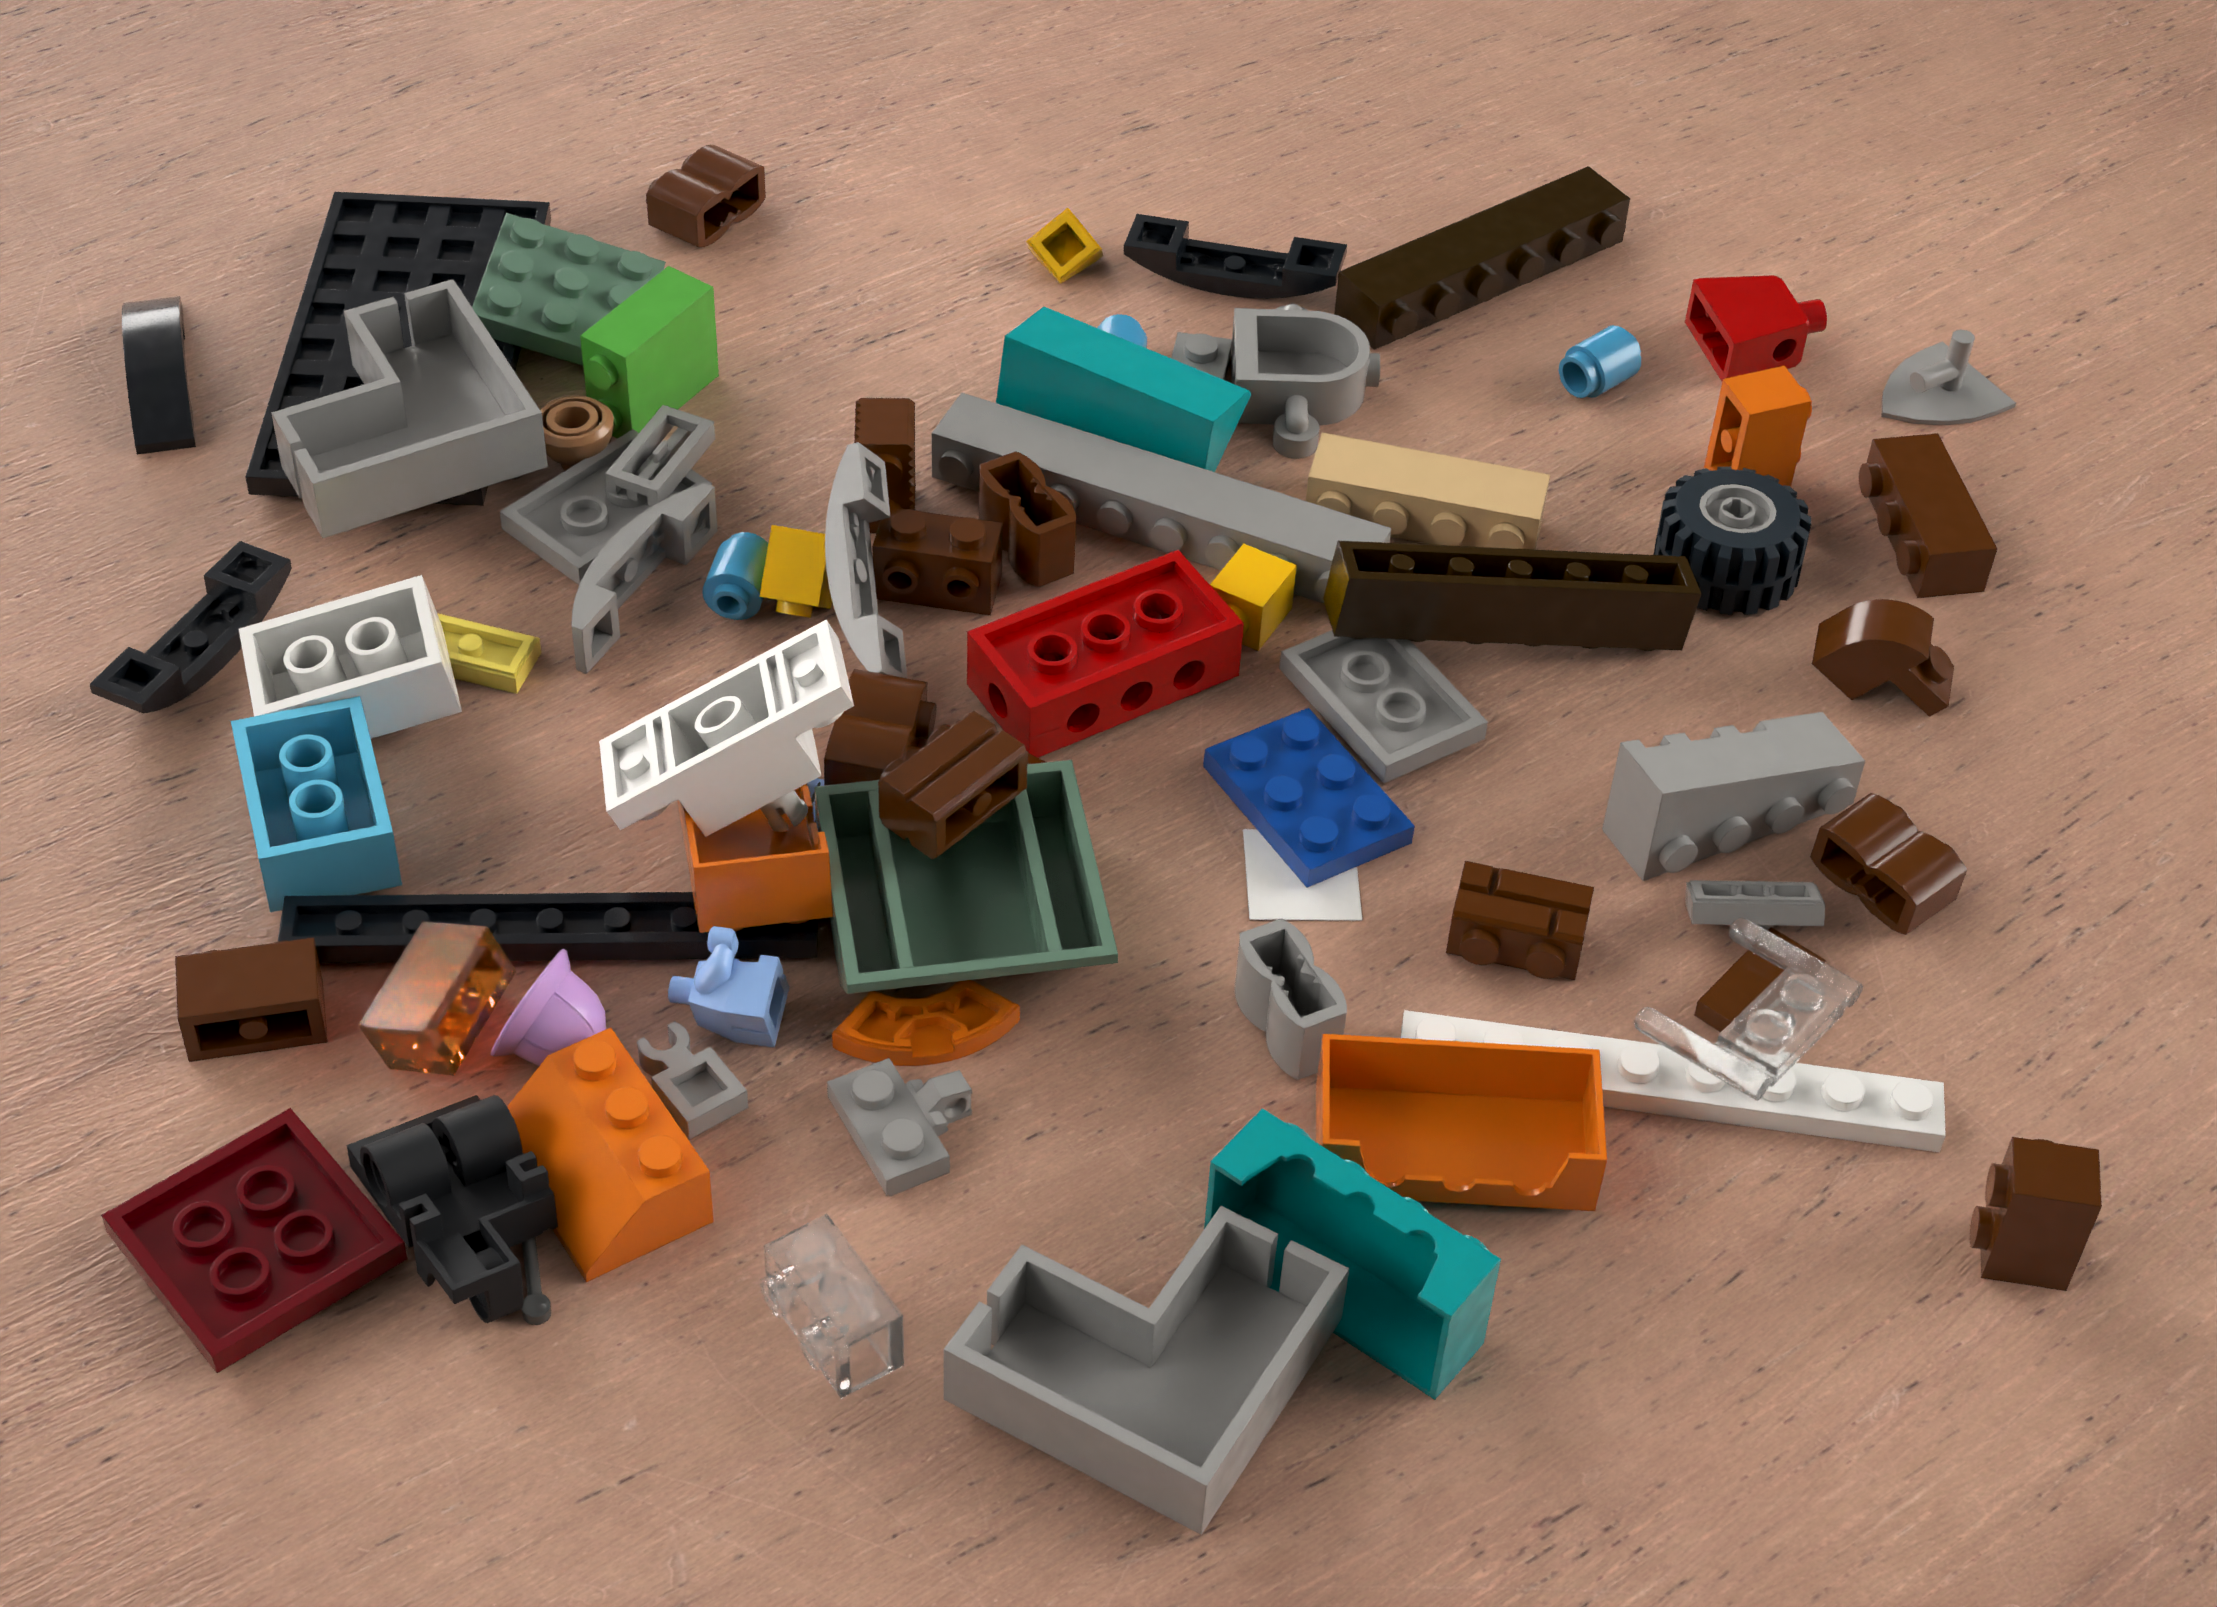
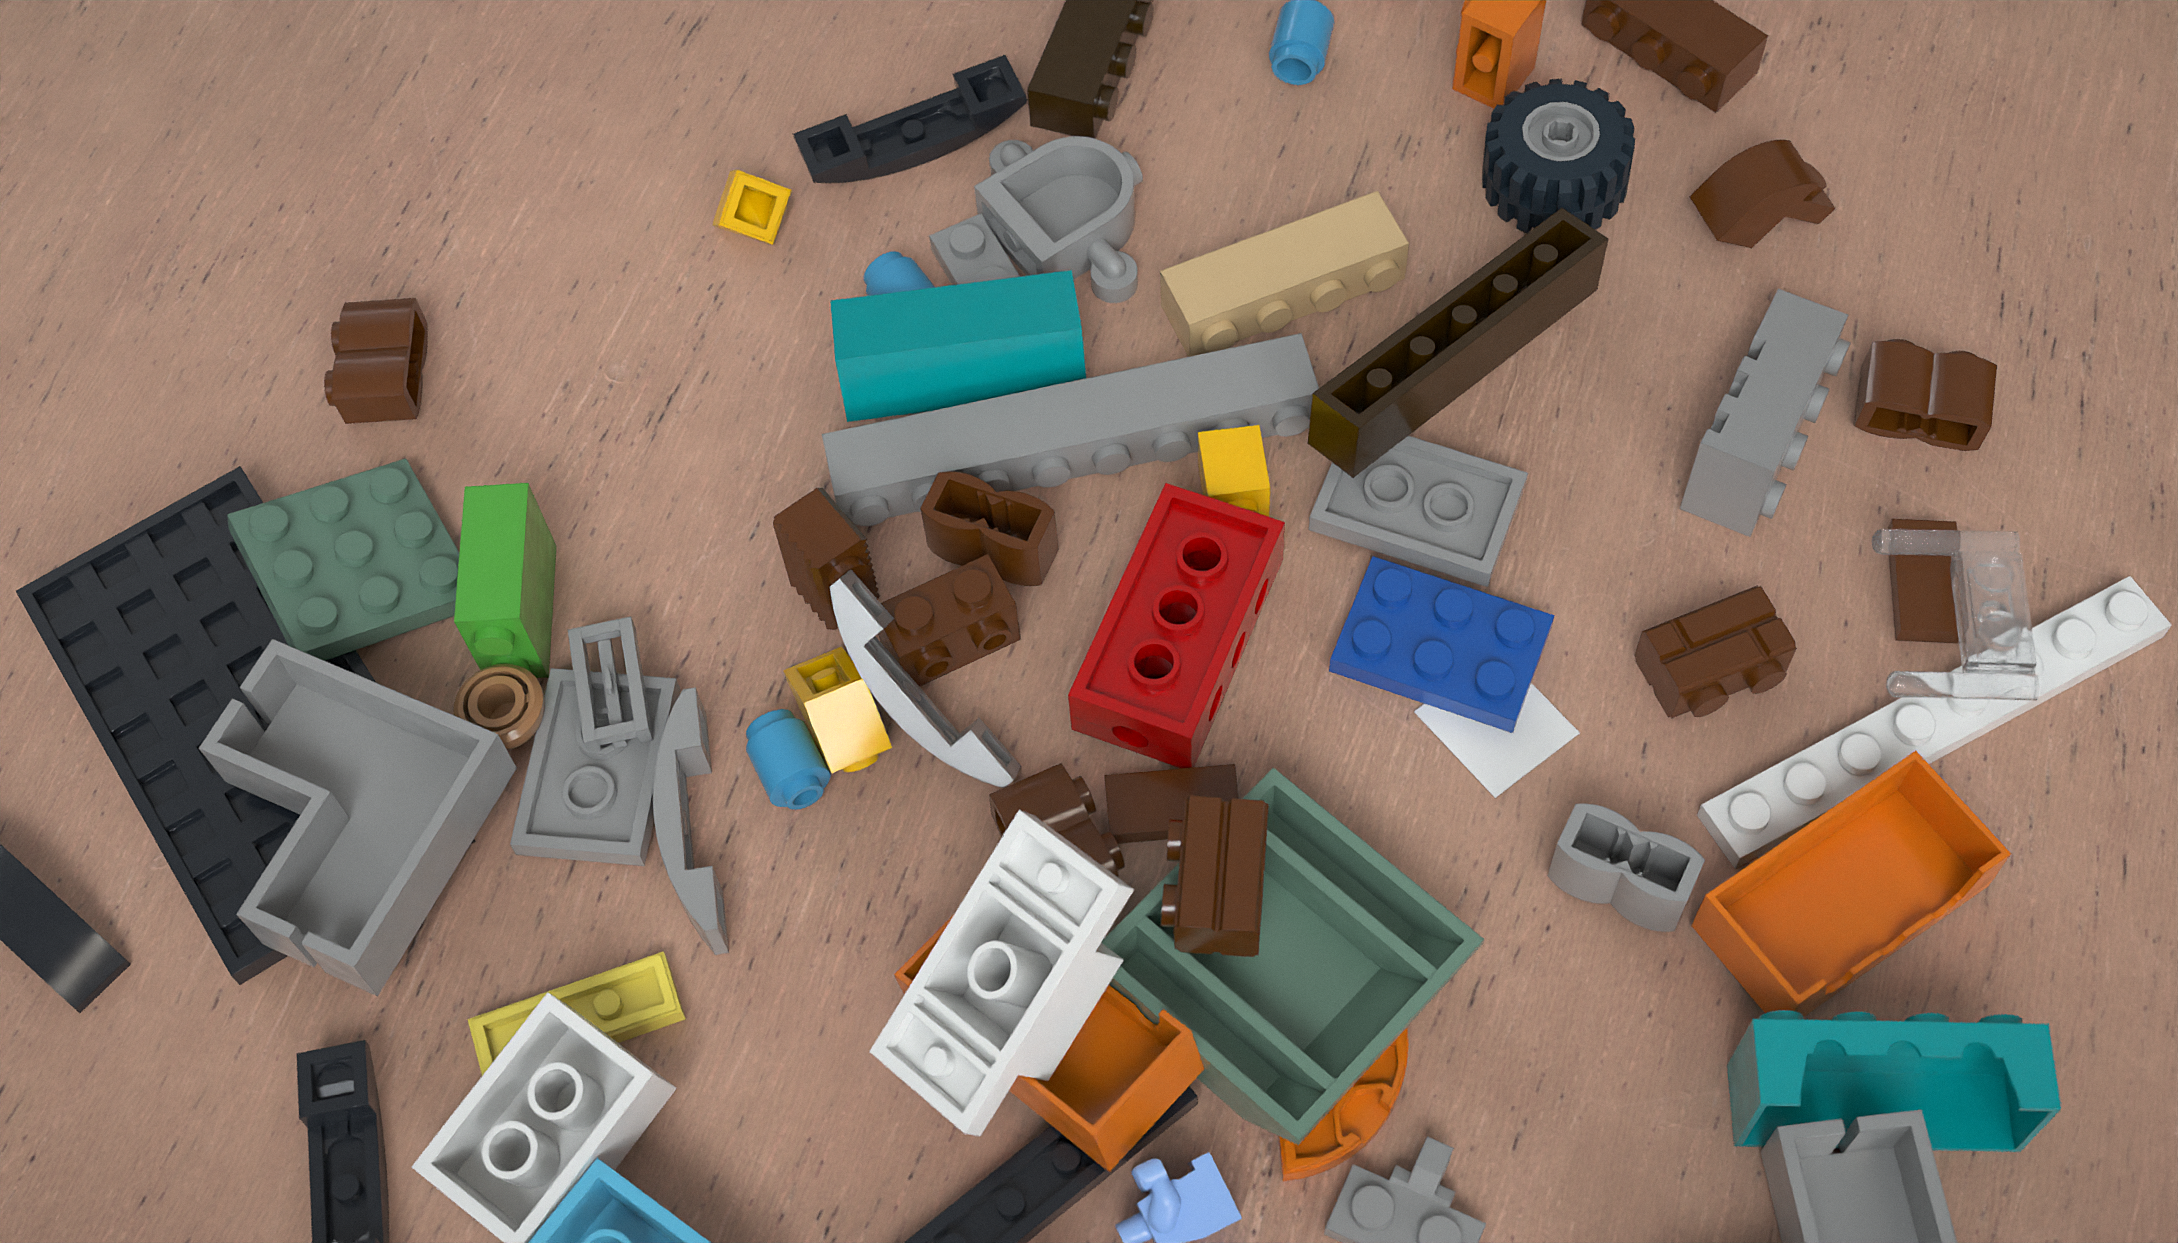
camera: 30 degrees left, 15 degrees up
light grey plate [1685,880,1825,933] -> none

